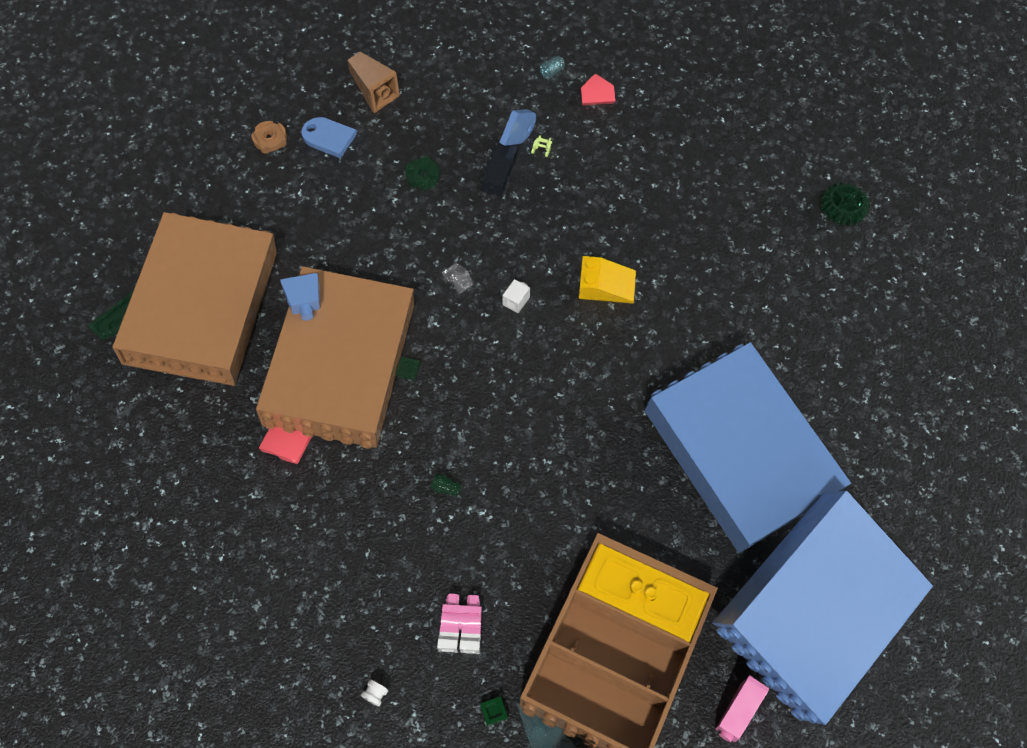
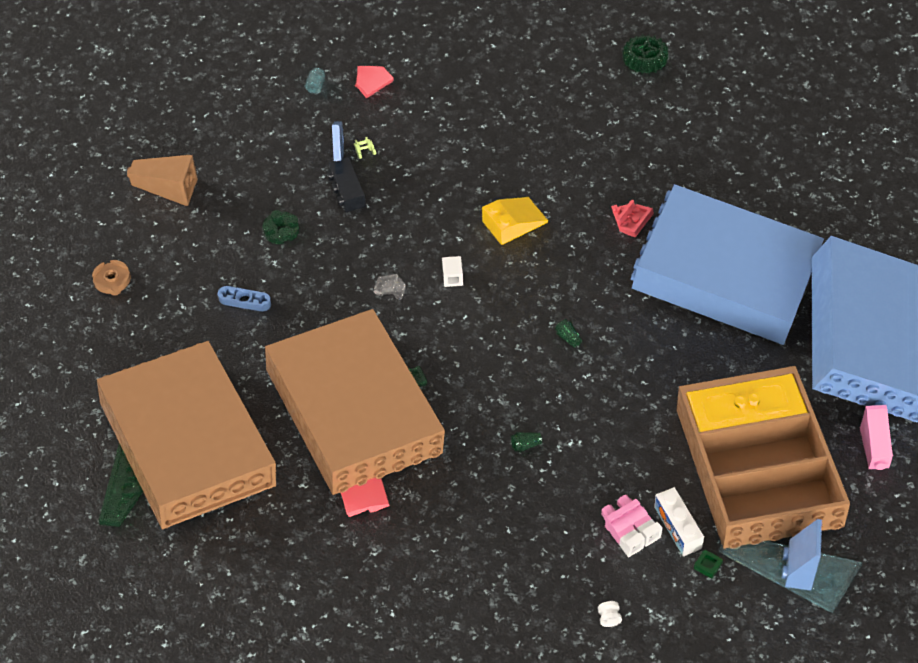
camera: 35 degrees left, 10 degrees down
medium blue torso [280,273,320,321] -> none
medium blue tile [302,117,357,158] -> none
none -> medium blue beam [218,286,271,312]
none -> clear green cone [555,319,582,348]
none -> coral slope [611,200,654,237]
none -> white brick [654,487,704,557]

